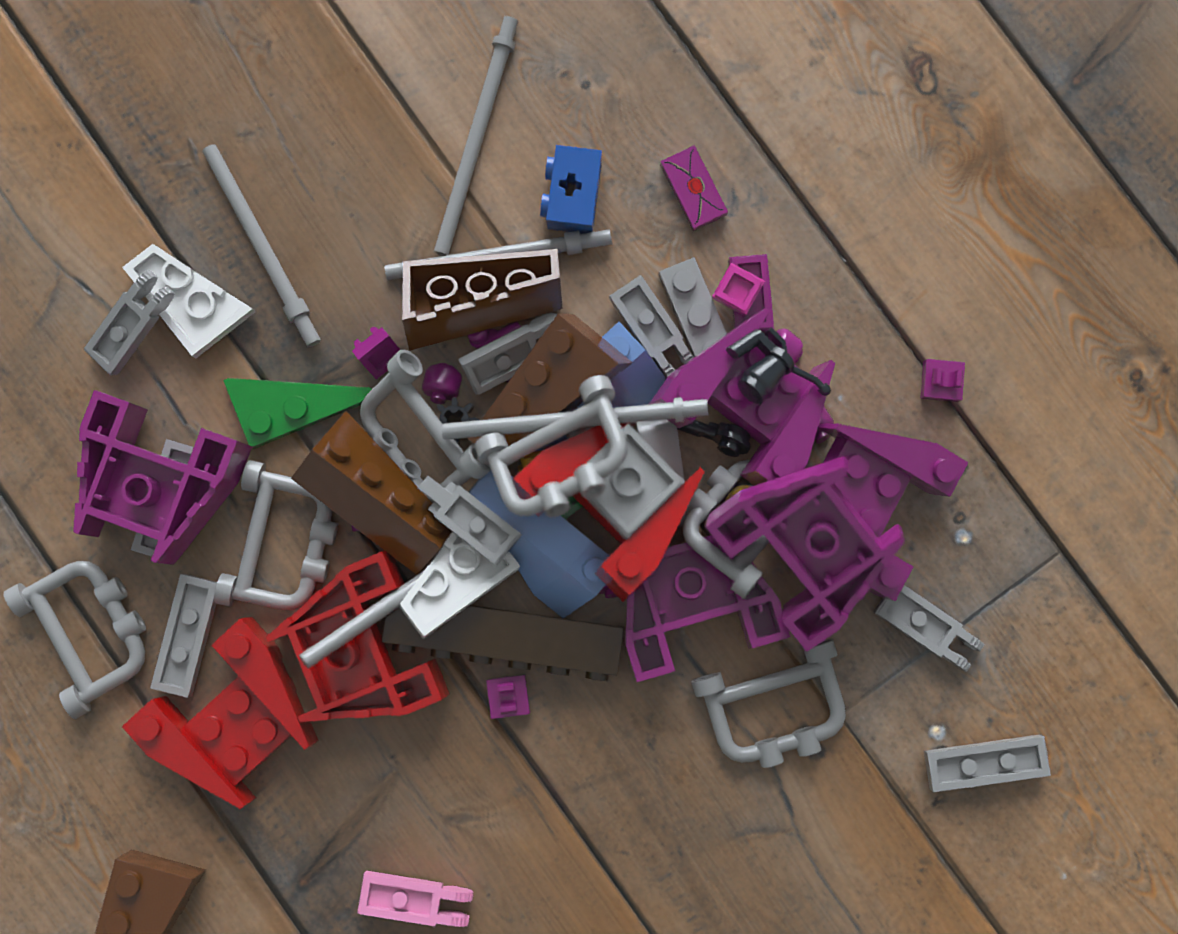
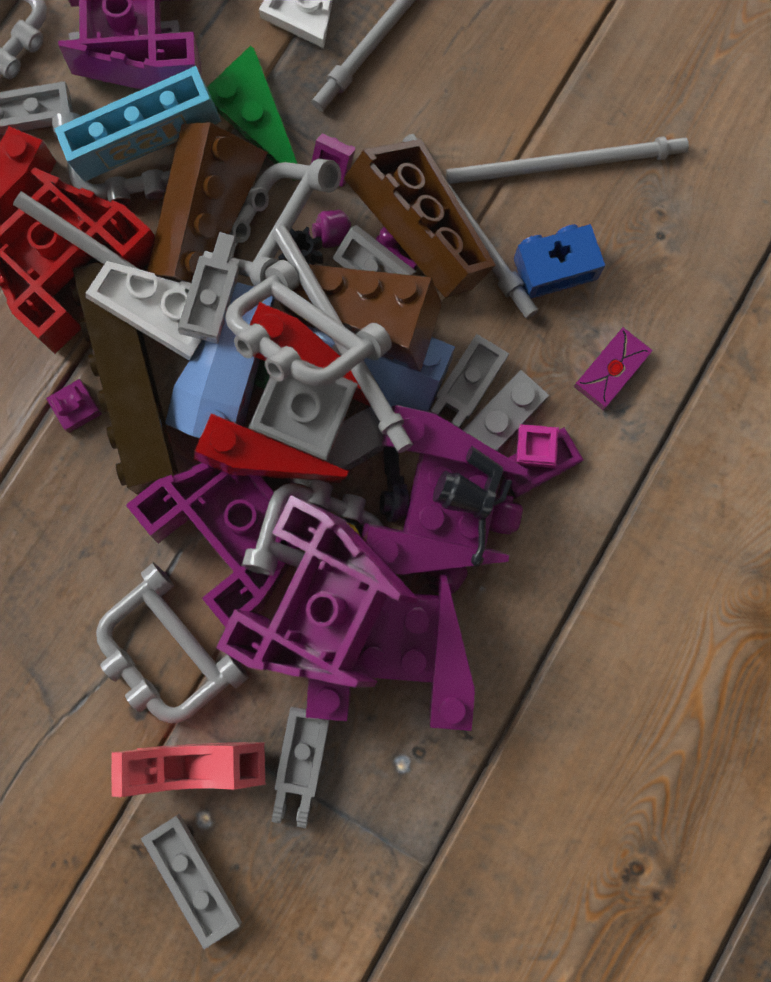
camera: 60 degrees right, 5 degrees down
magenta tile [920,359,965,402] -> none
none -> medium azure brick [54,66,221,182]
none -> coral arch [112,742,266,797]

